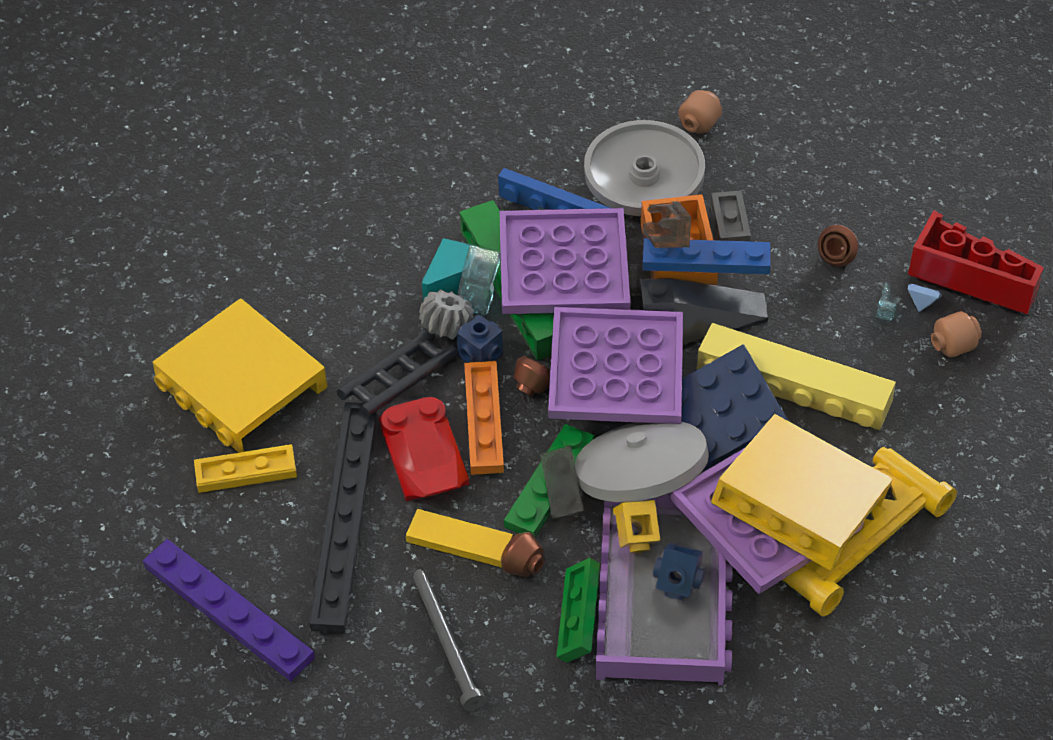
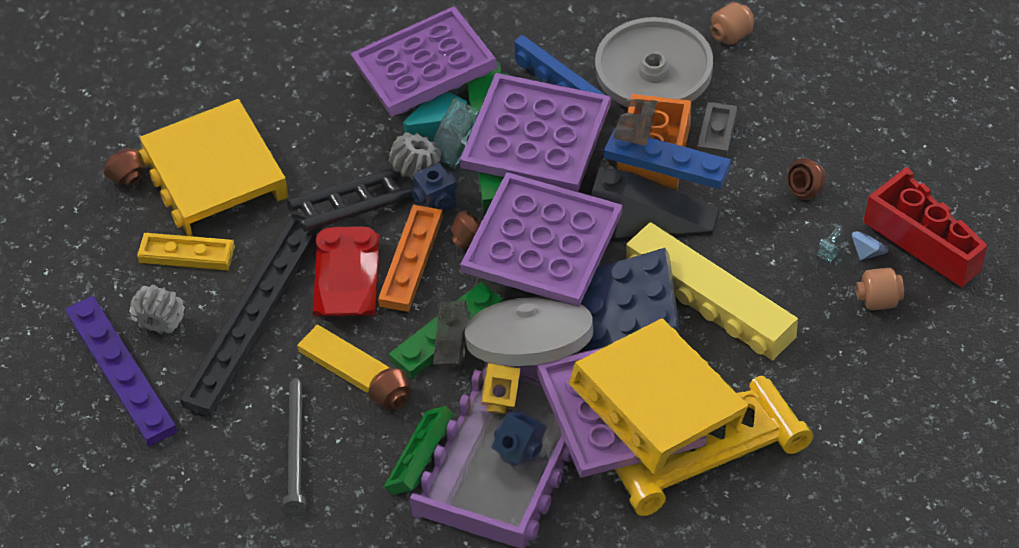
camera: 20 degrees right, 0 degrees up
none -> copper cone [104,148,143,187]
none -> light grey gear [129,285,185,334]
none -> medium lavender plate [350,6,499,117]

